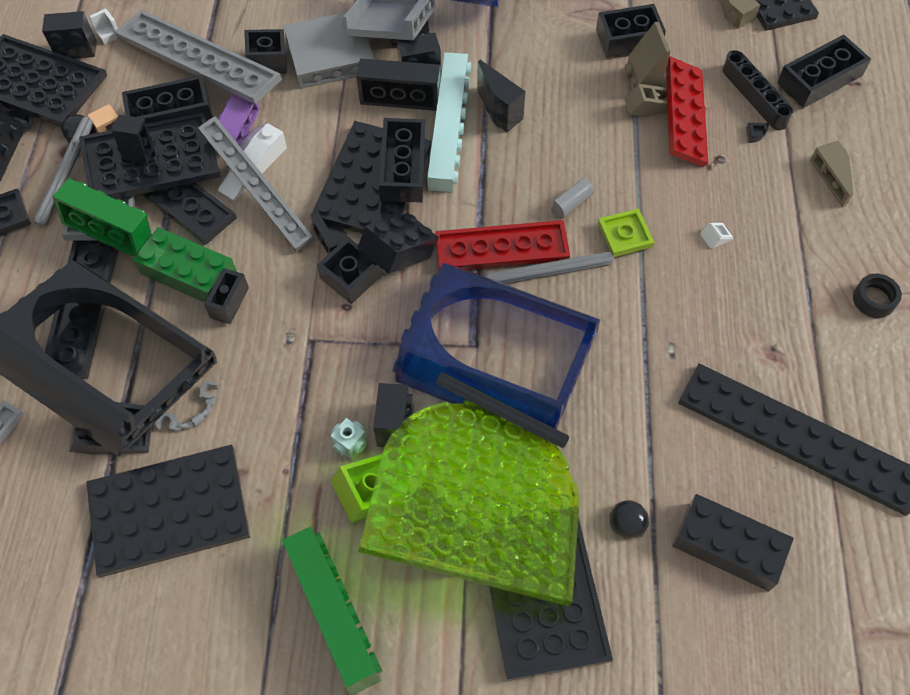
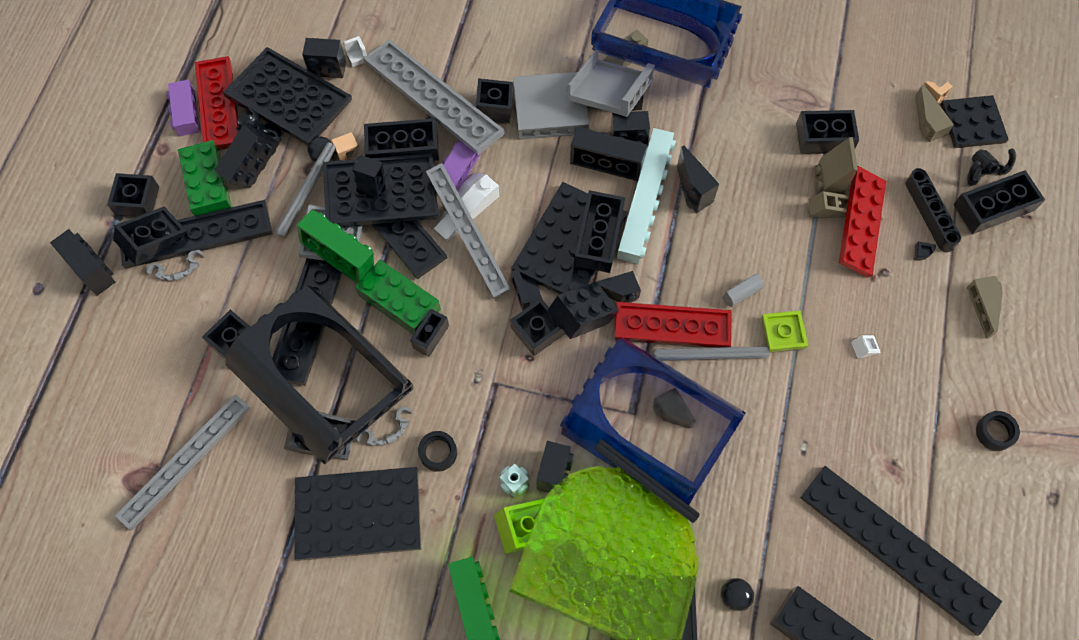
camera: 10 degrees right, 5 degrees up
none -> black tyre [418,431,457,472]
none -> black slope [597,271,641,303]
none -> clear smoke slope [652,387,696,429]
none -> black piece [967,148,1016,186]

